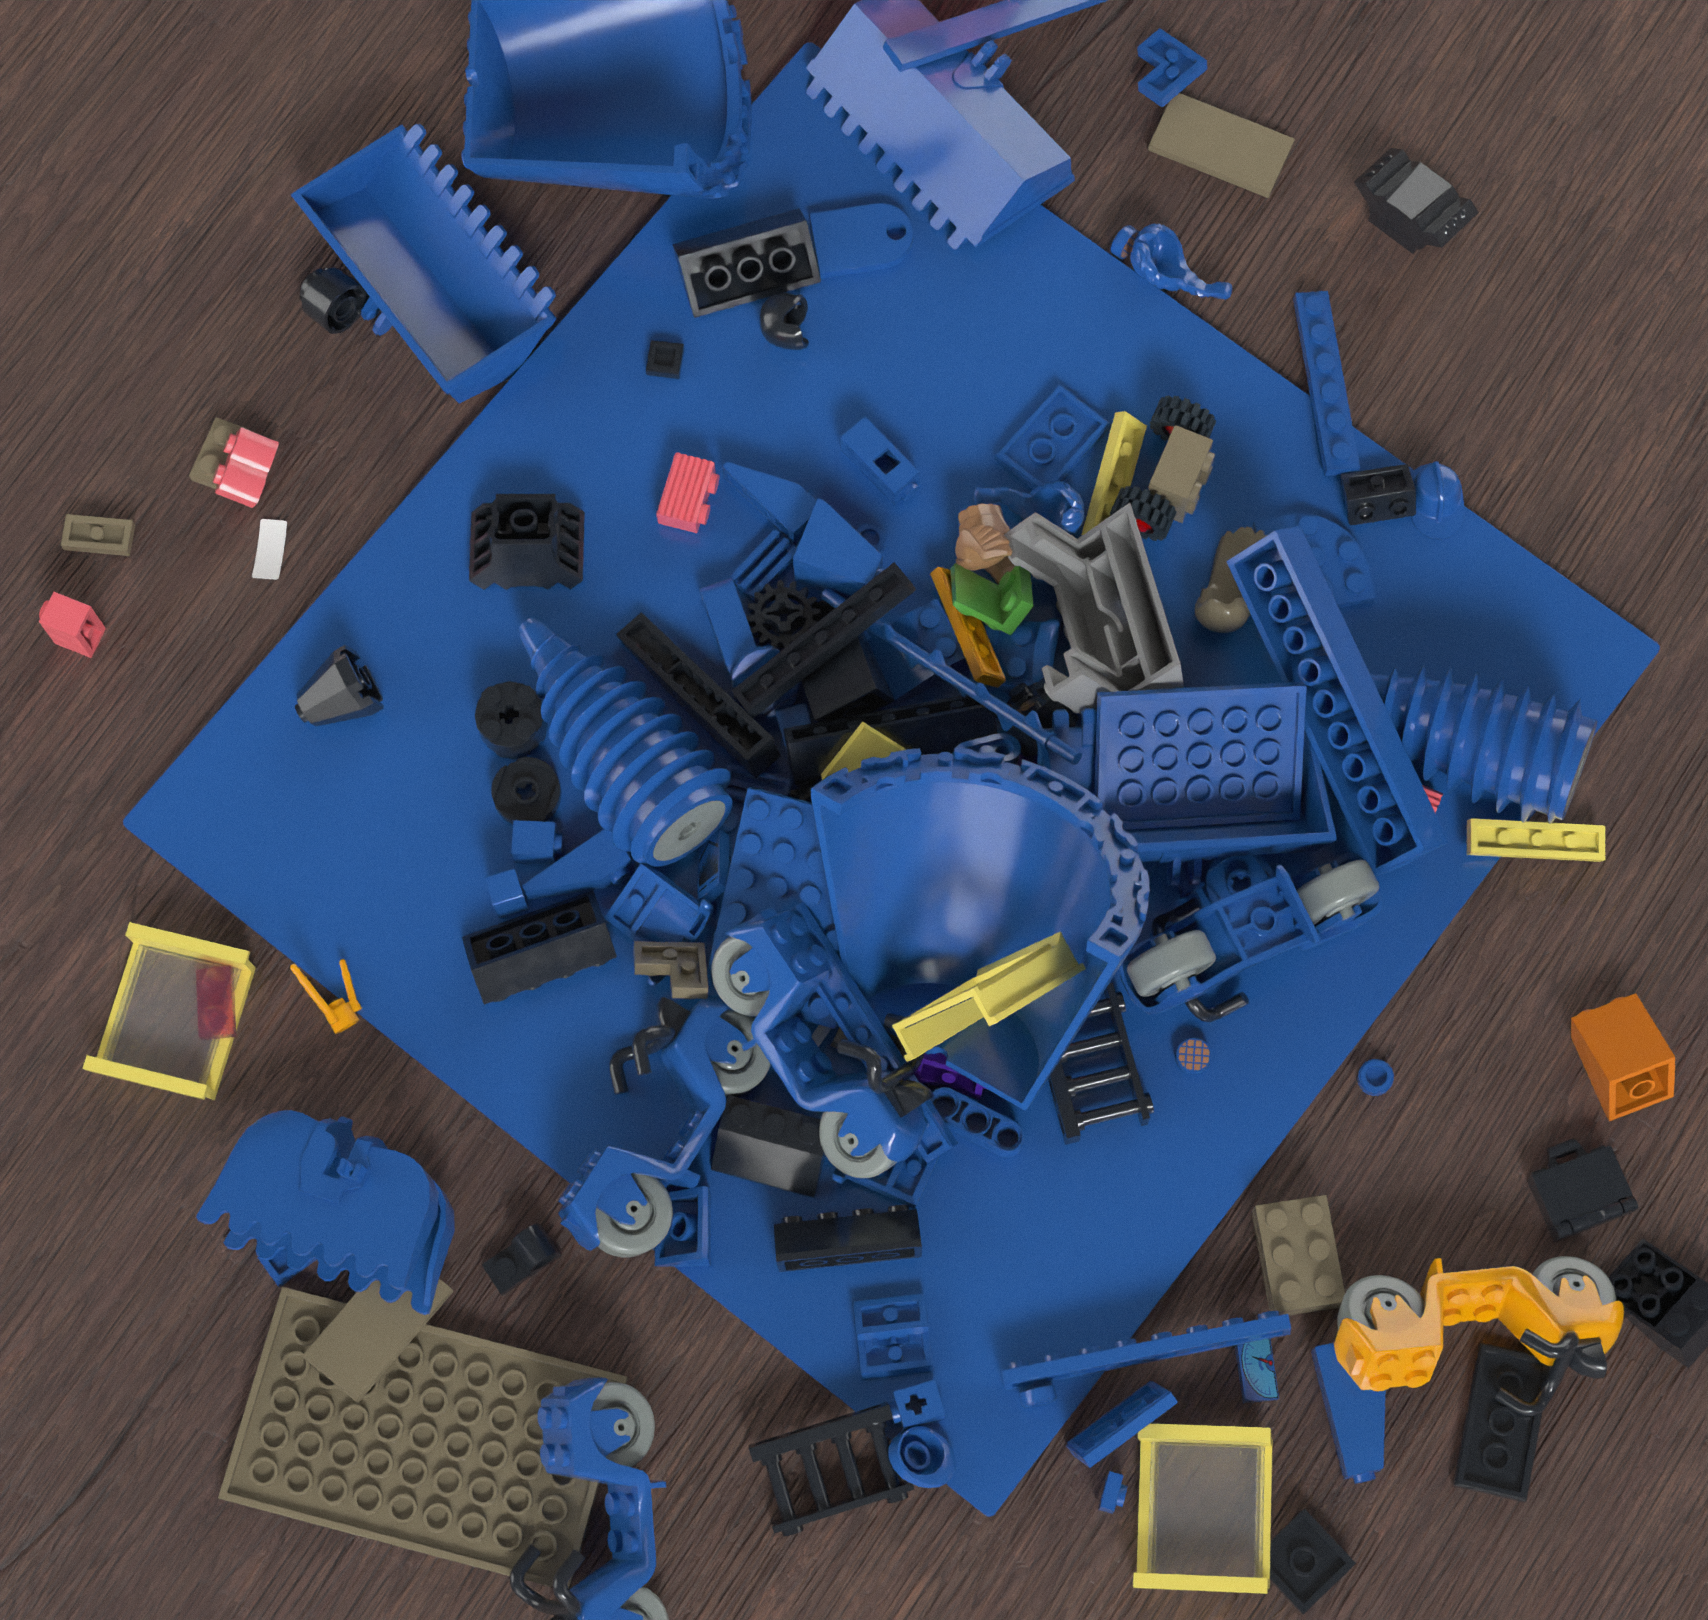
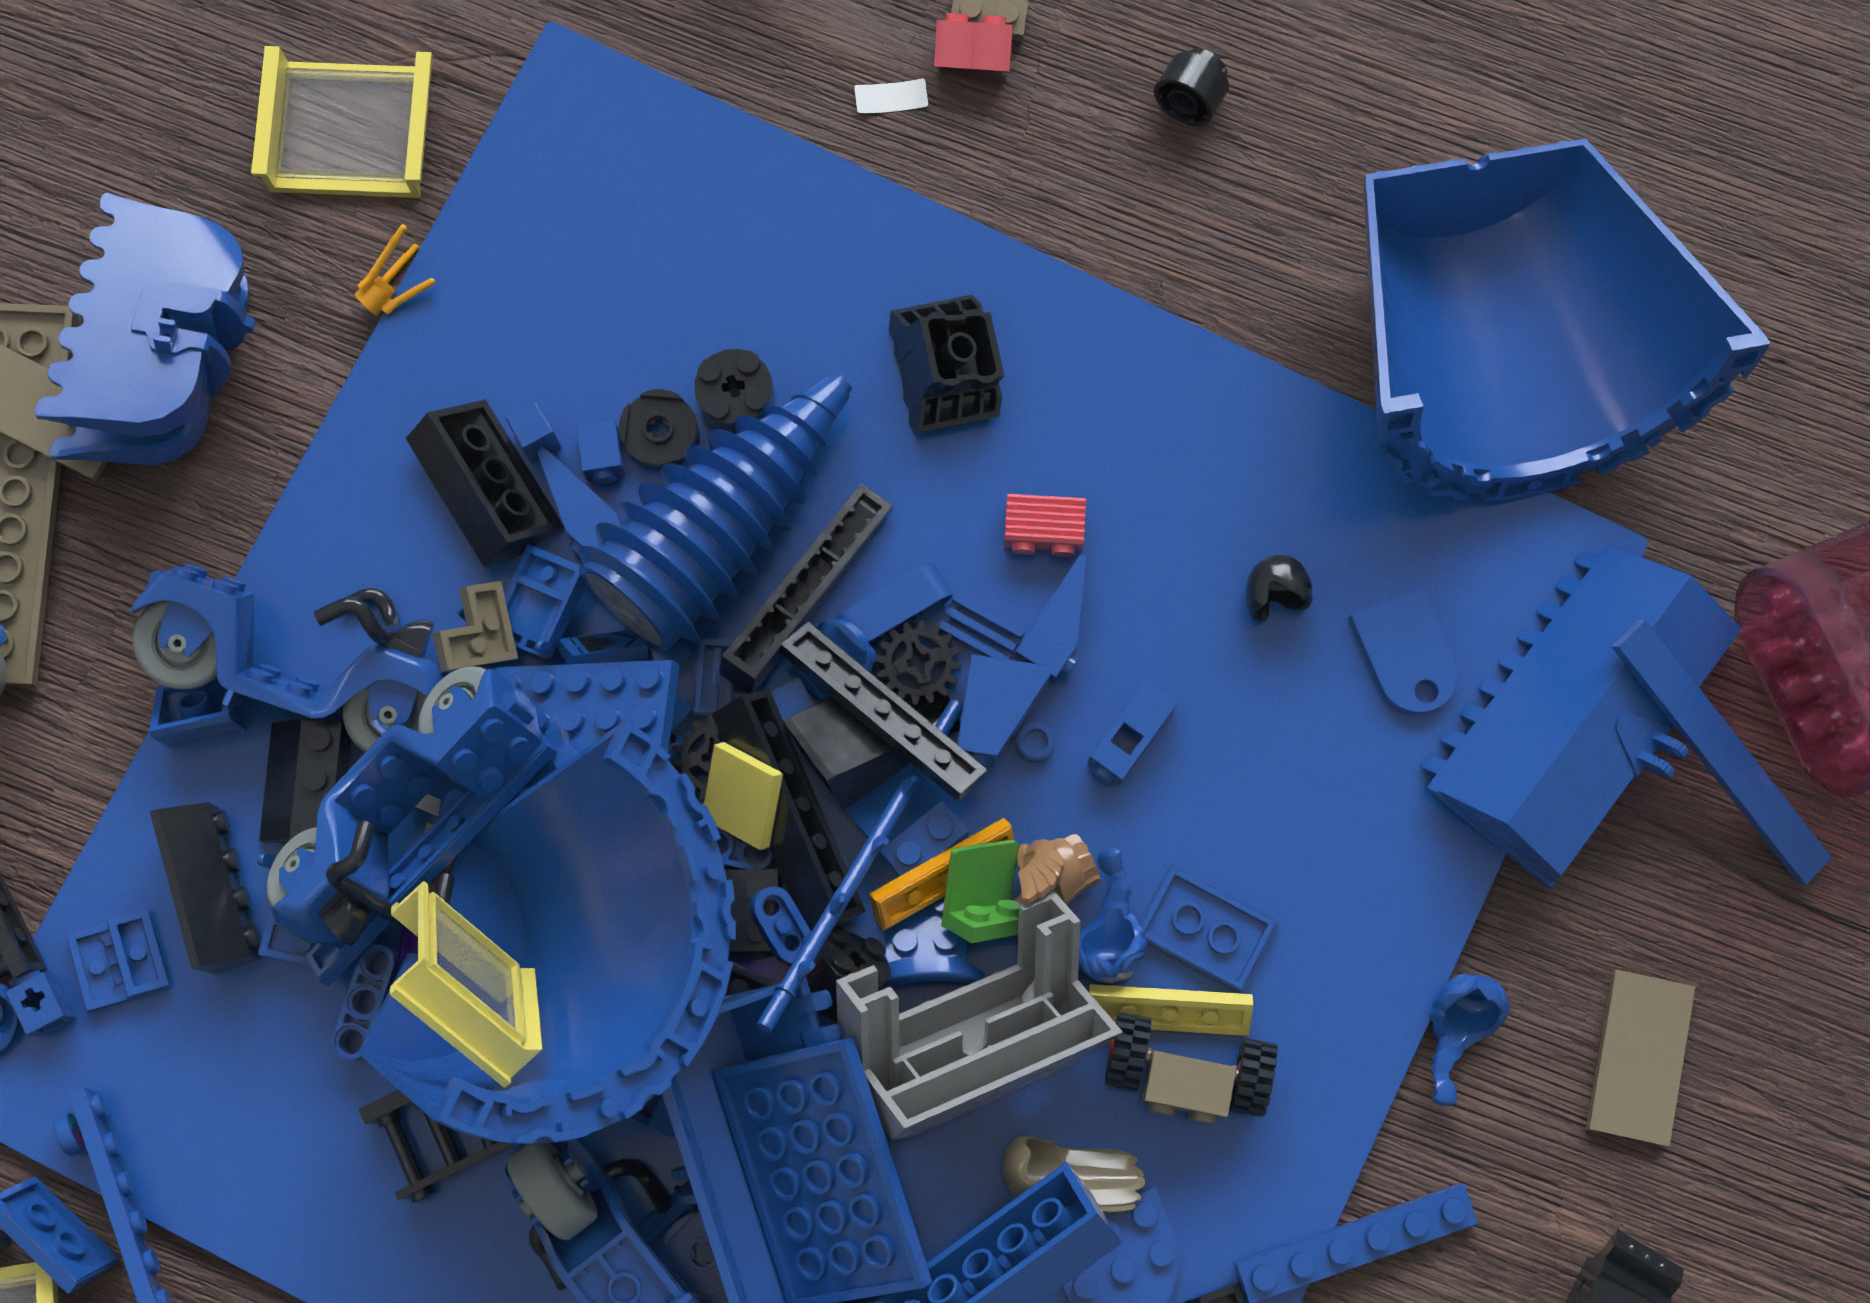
camera: 75 degrees right, 5 degrees up
clear pink tile [196,966,236,1040] -> none
blue piece [291,124,557,404] -> none
black cone [295,645,384,726] -> none
black plate [482,1223,562,1296] -> none
black tile [646,340,685,379] -> none
black slope [672,208,821,318] -> none
blue tile [1111,225,1140,259] -> none
blue plate [1137,28,1207,107] -> none
tile [1175,1038,1212,1075] -> none

